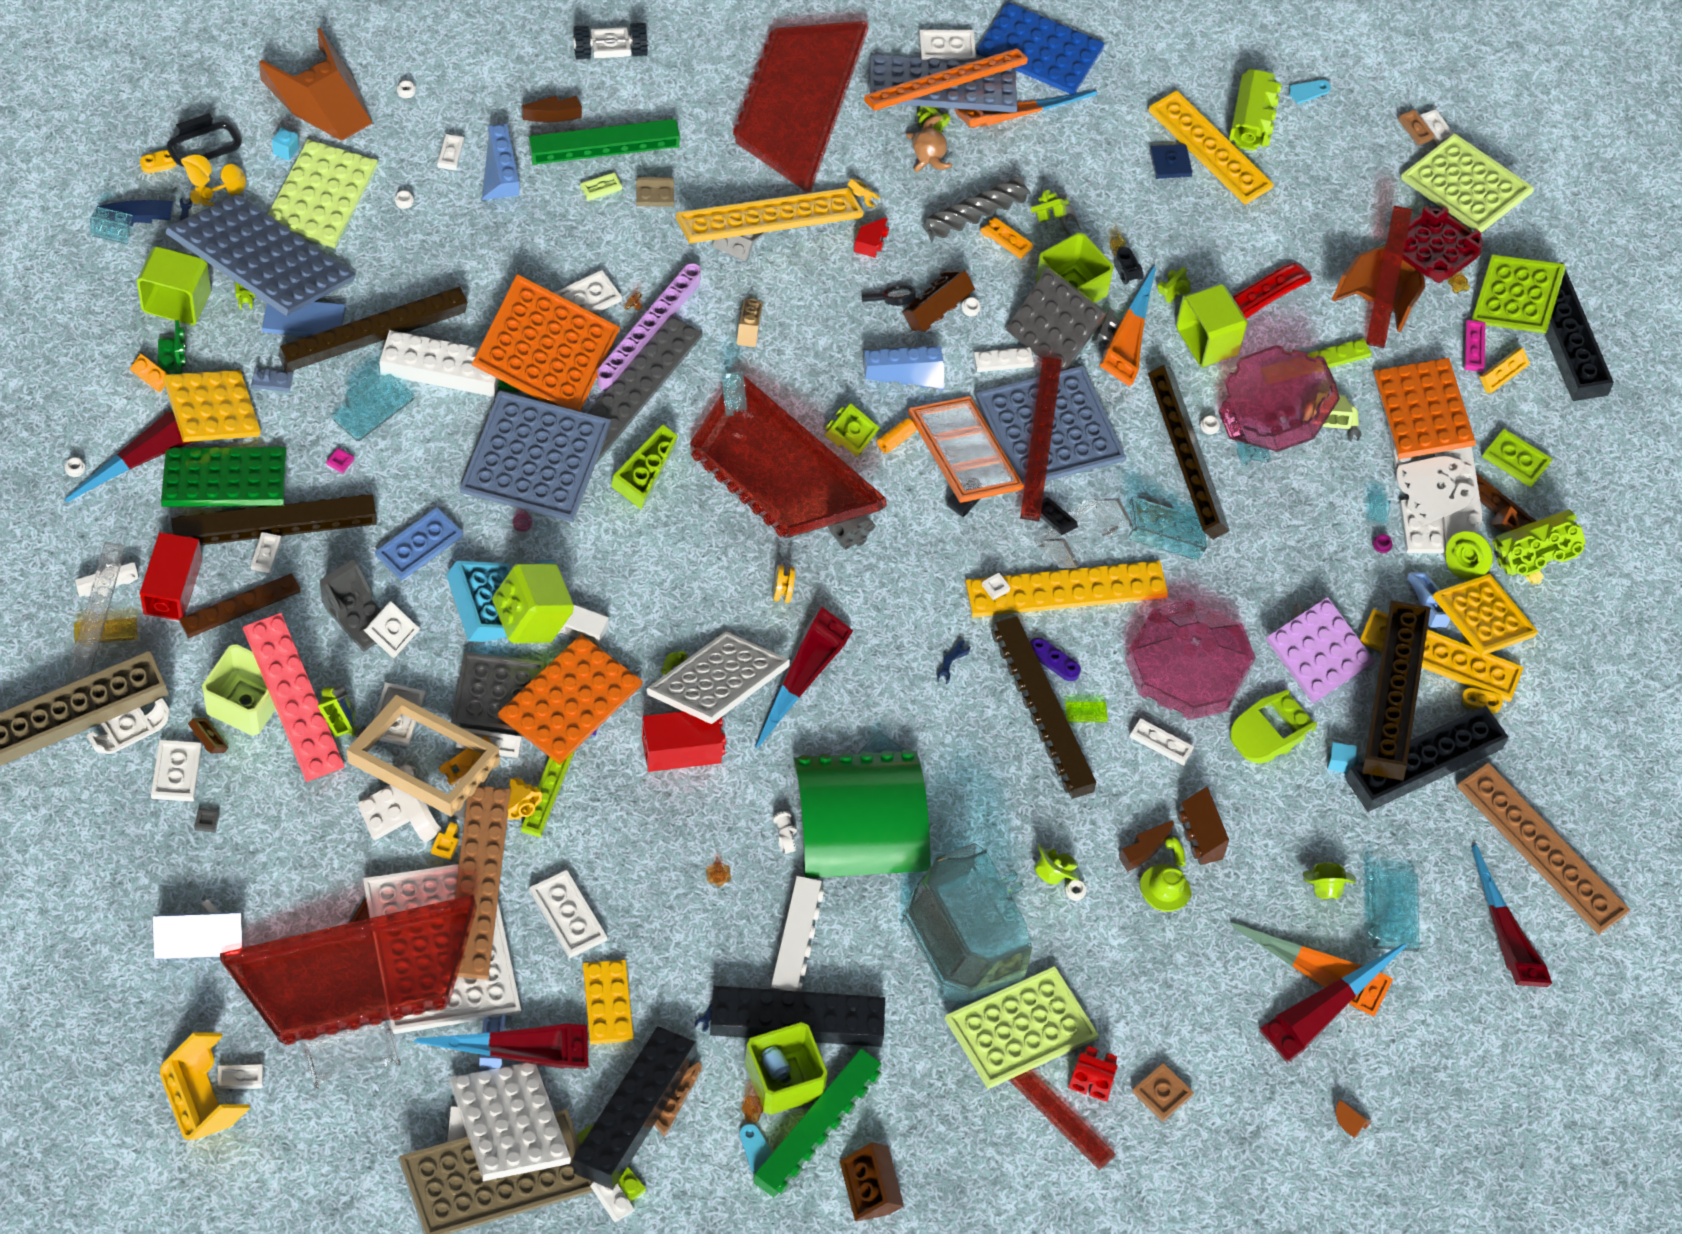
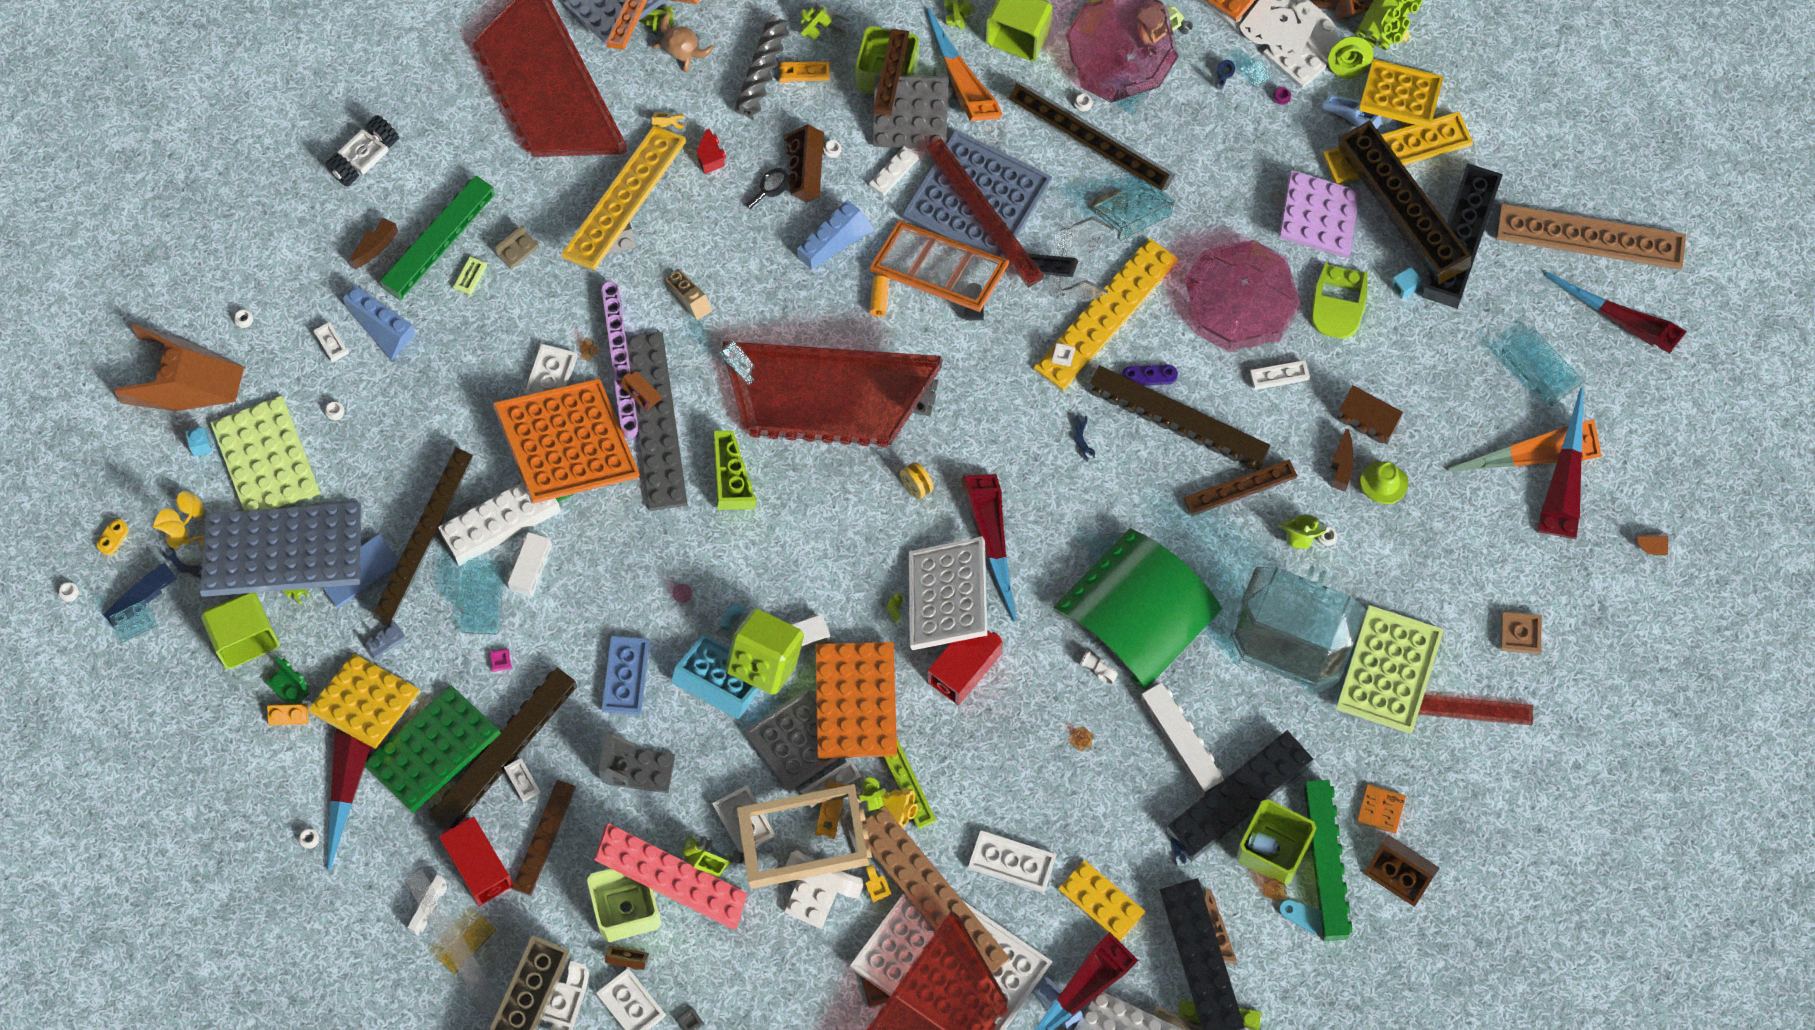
camera: 35 degrees left, 10 degrees up
black bar [166,113,242,167] -> none
white tile [363,601,420,658] -> none
sand blue plate [460,391,611,522] -> none
lime plate [824,403,880,457] -> none
clear neon green tile [1065,702,1108,723] -> none
red hips [1068,1046,1118,1102] -> none
clear yellow plate [1110,233,1126,256] -> none
black piece [1114,247,1144,284] -> none
lime arm [1165,836,1186,866] -> none
lime hat [1303,862,1356,899] -> none
yellow plate [1461,688,1503,714] -> none
none -> white plate [59,582,79,602]
none -> white brick [506,532,552,597]
none -> dark orange panel [620,371,662,411]
none -> lime hips [859,777,886,811]
none -> reddish brown plate [873,28,909,116]
none -> reddish brown plate [1184,459,1297,517]
none -> dark blue plate [1217,60,1236,90]
none -> orange tile [1357,784,1406,834]

